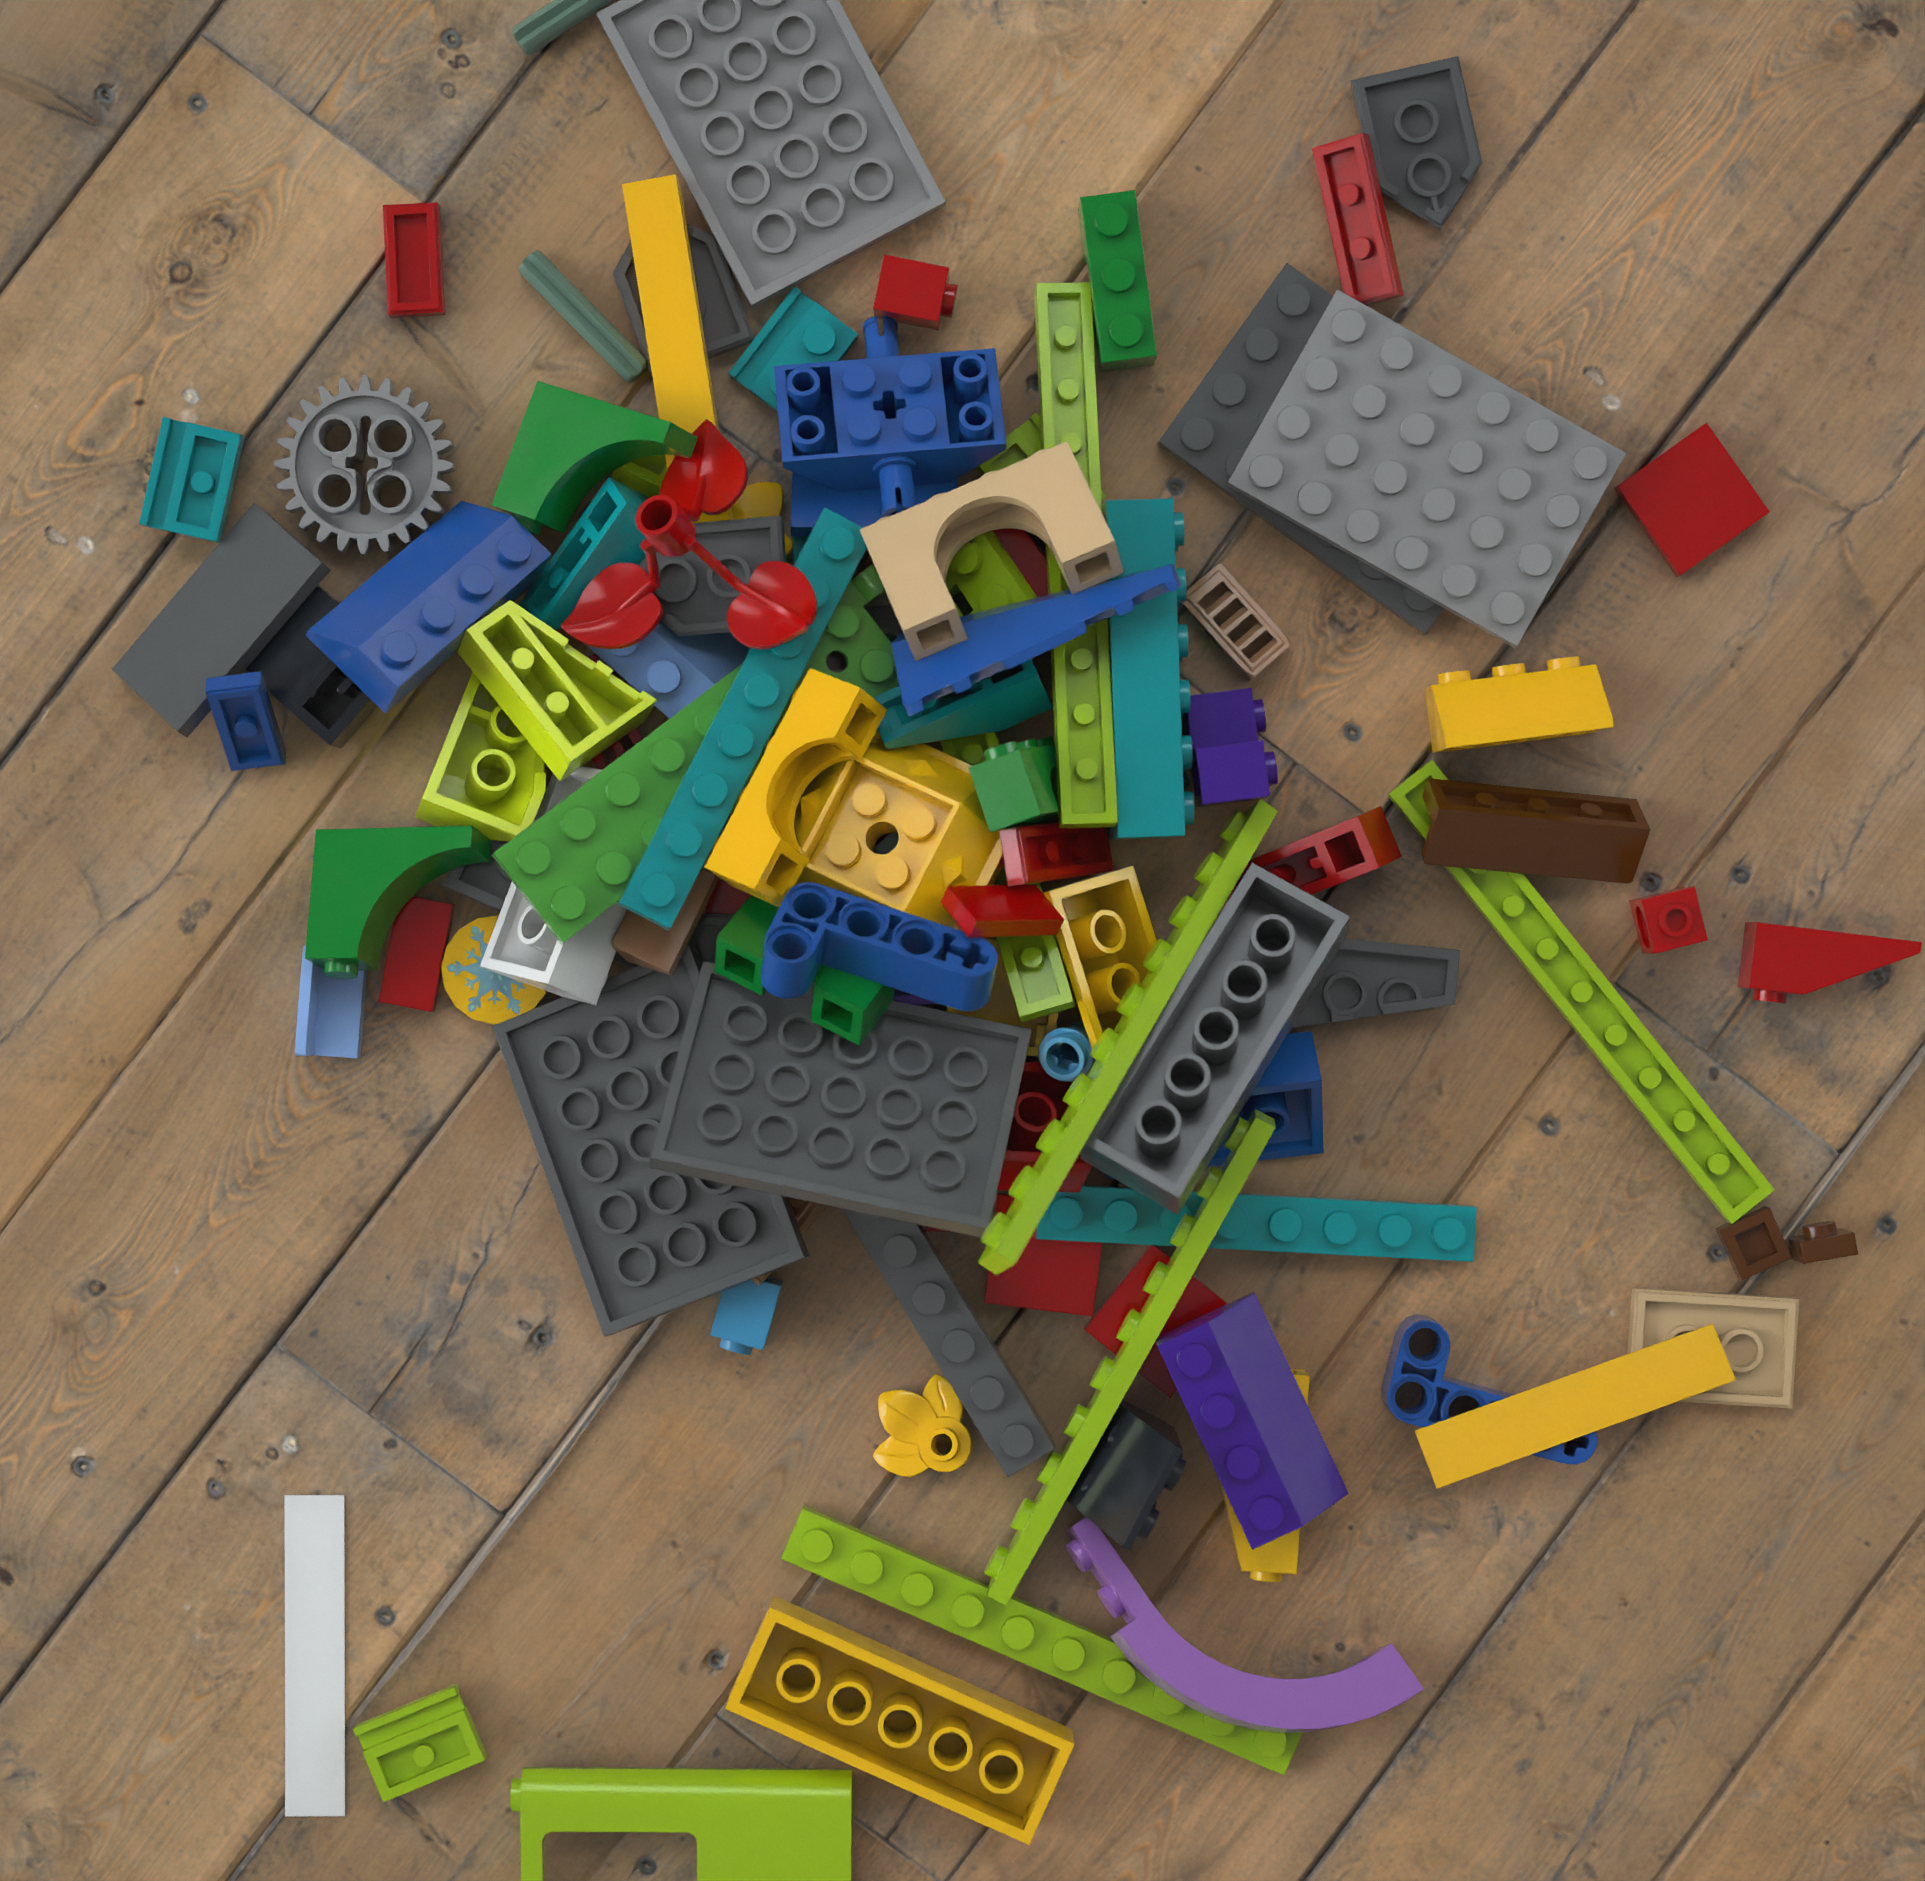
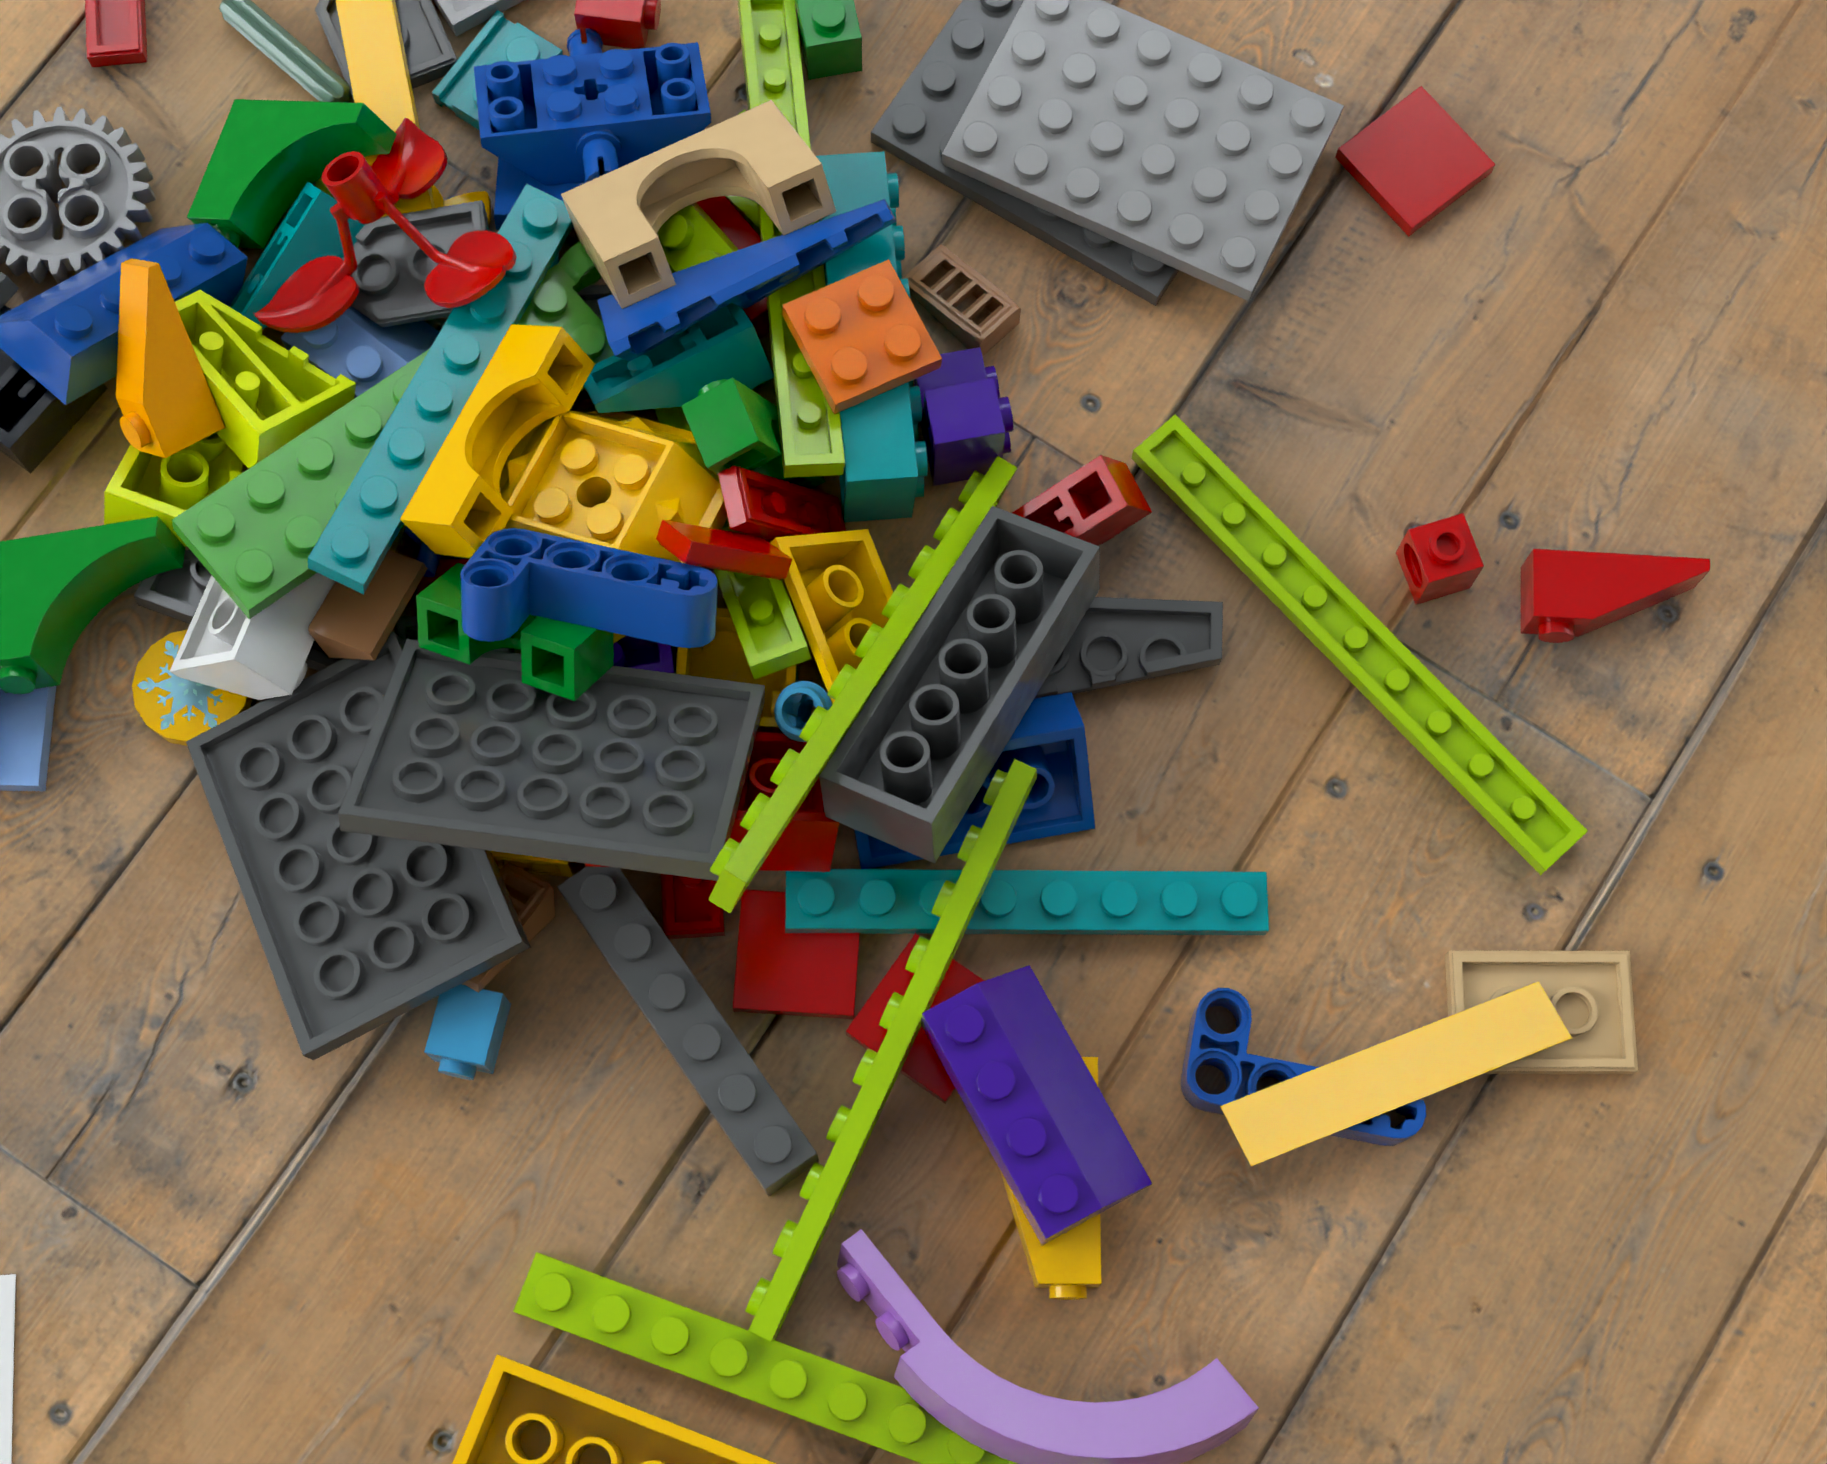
camera: 10 degrees left, 15 degrees down
red tile [378,896,455,1012] -> none
yellow plate [873,1374,973,1477] -> none
black slope [1066,1400,1186,1550] -> none
reddish brown panel [1421,778,1650,884] -> none
yellow slope [1424,656,1614,754] -> none
reddish brown plate [1715,1206,1792,1280] -> none
reddish brown plate [1788,1221,1858,1264] -> none
none -> light orange slope [116,258,225,458]
none -> orange plate [782,259,942,414]

